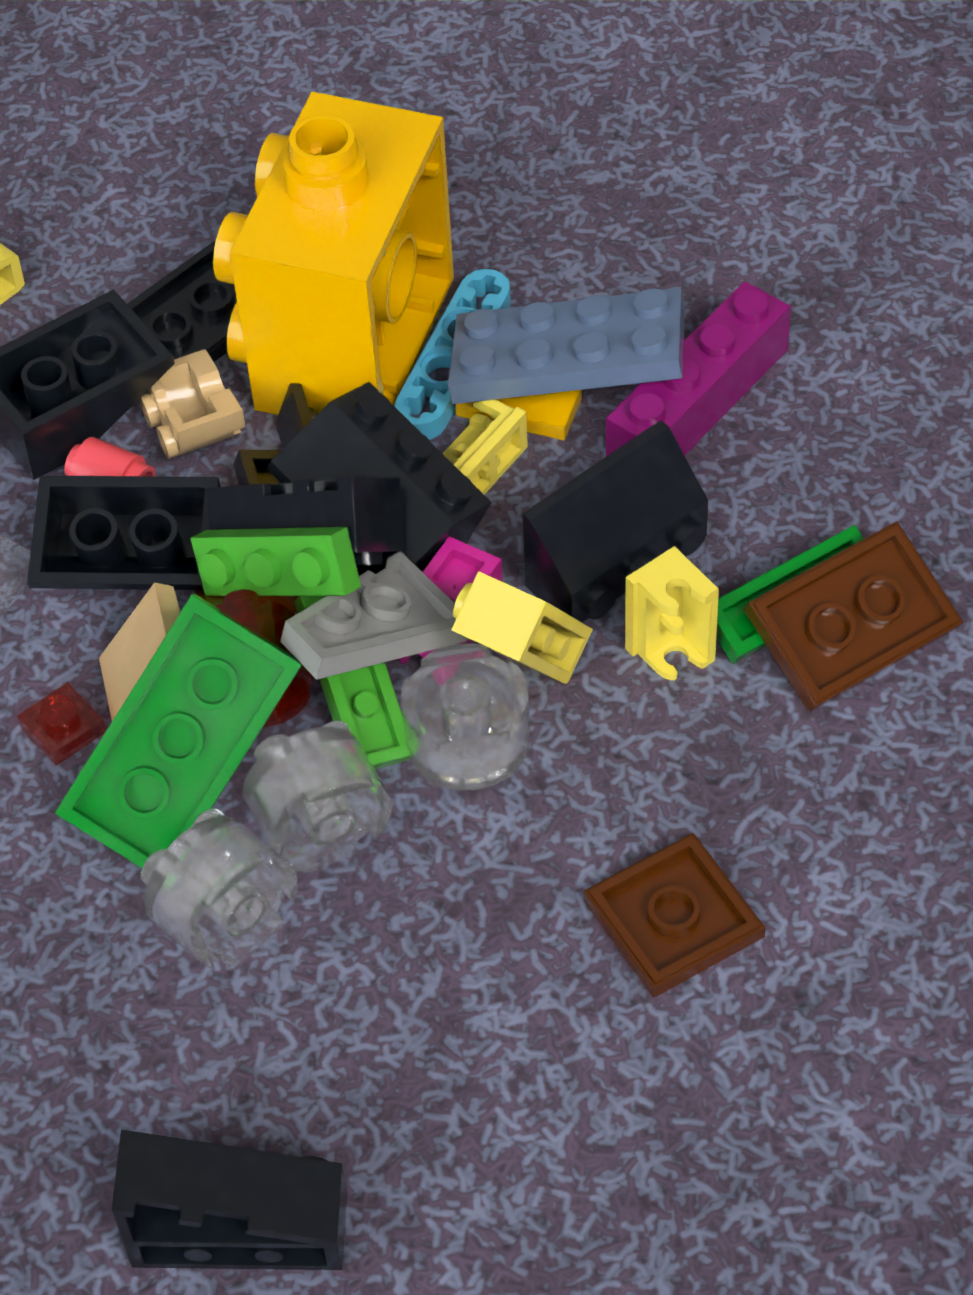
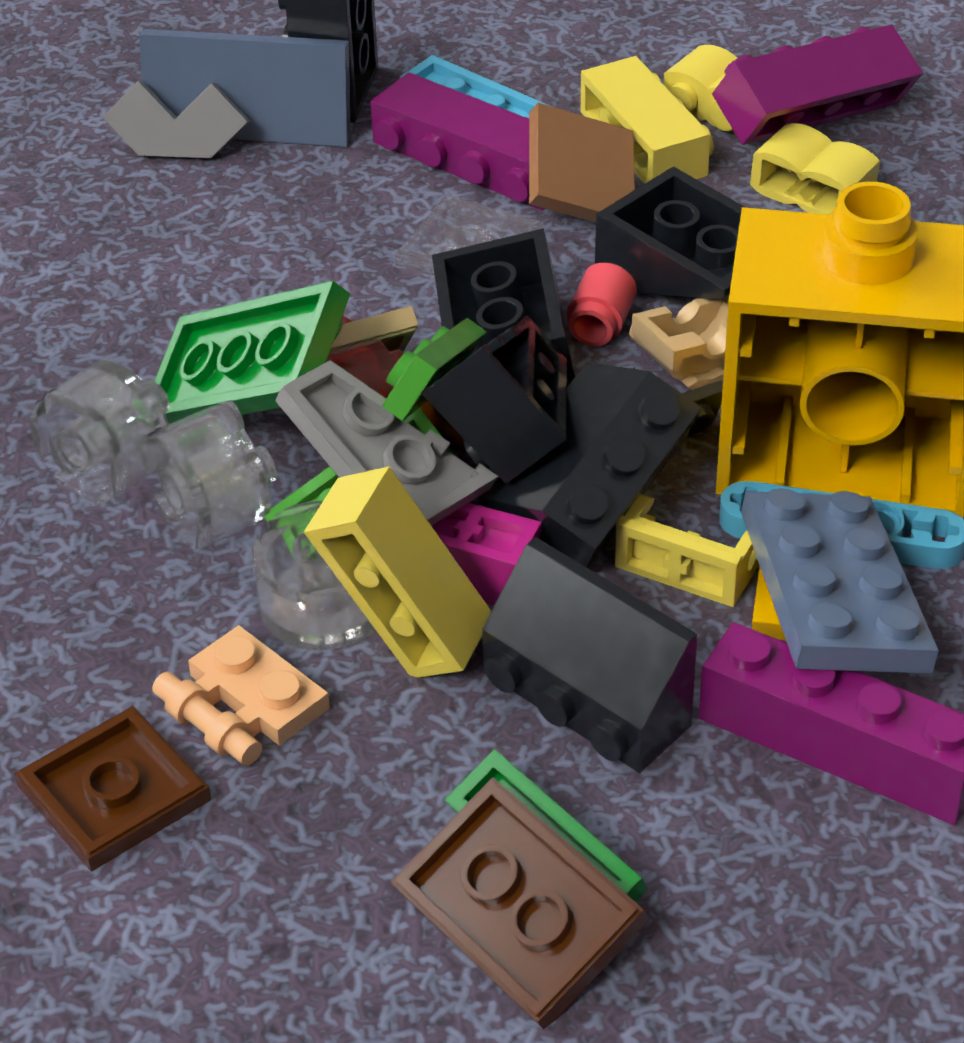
camera: 80 degrees right, 10 degrees down
light yellow hinge [625,546,719,681] -> none
none -> light nougat plate [152,625,330,766]

